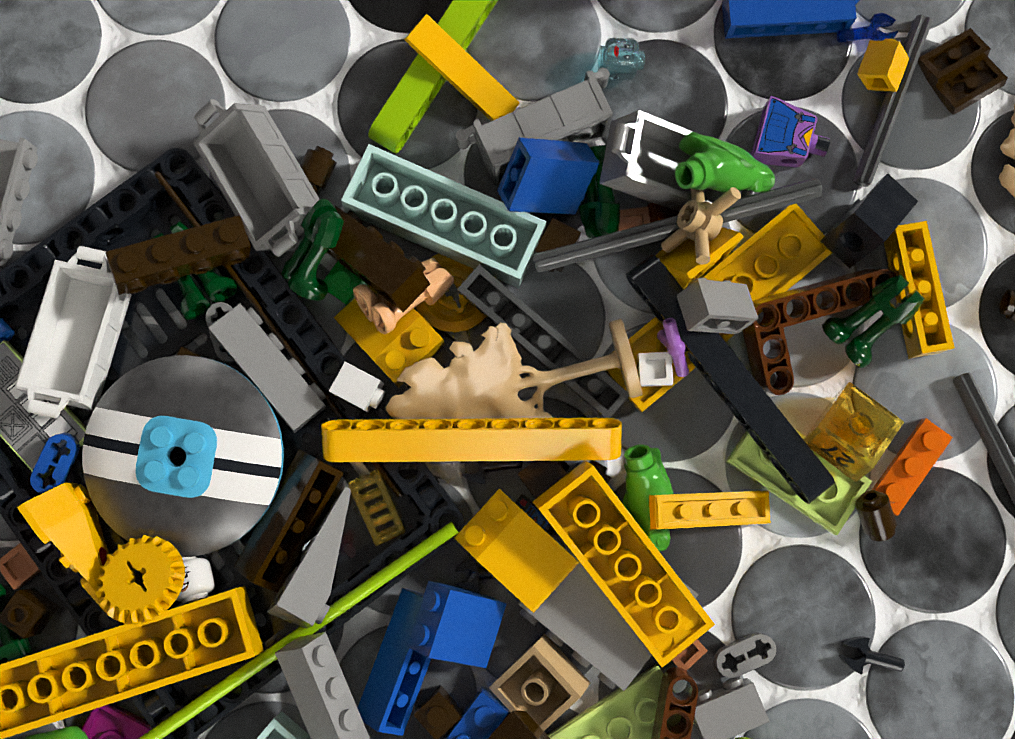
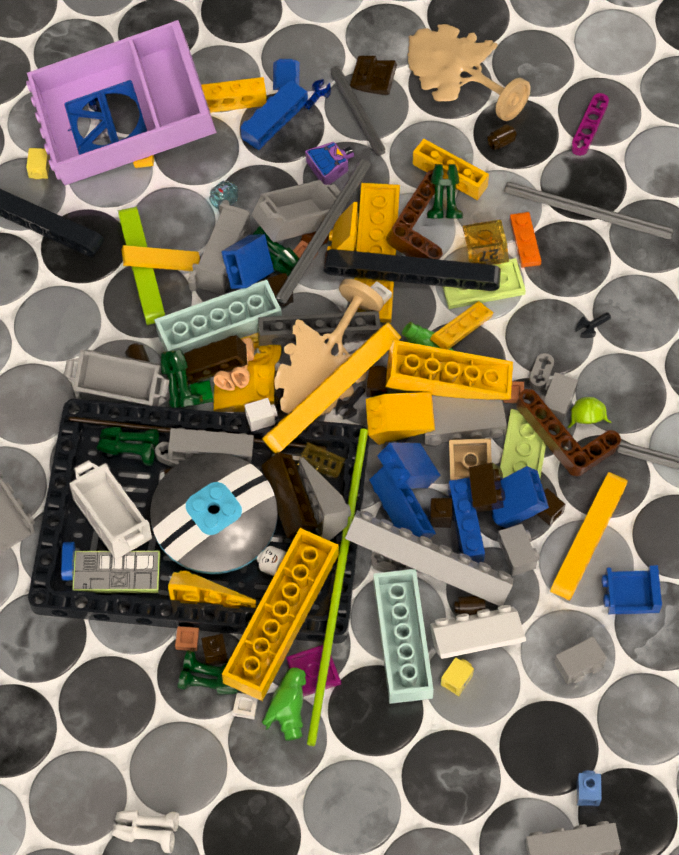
camera: 45 degrees left, 20 degrees down
blue beam [30,433,80,494] -> none
yellow gear [95,535,185,624] -> none
dark brown brick [105,215,251,295] -> none
medium lavender piece [657,318,689,377] -> none
tan bar [661,187,741,265] -> none
bright green animal [675,132,775,193] -> none
light grey brick [677,278,759,334] -> none
black piece [820,173,918,269] -> none
dark brown brick [855,490,897,542] -> none
yellow brick [857,39,909,92] -> none

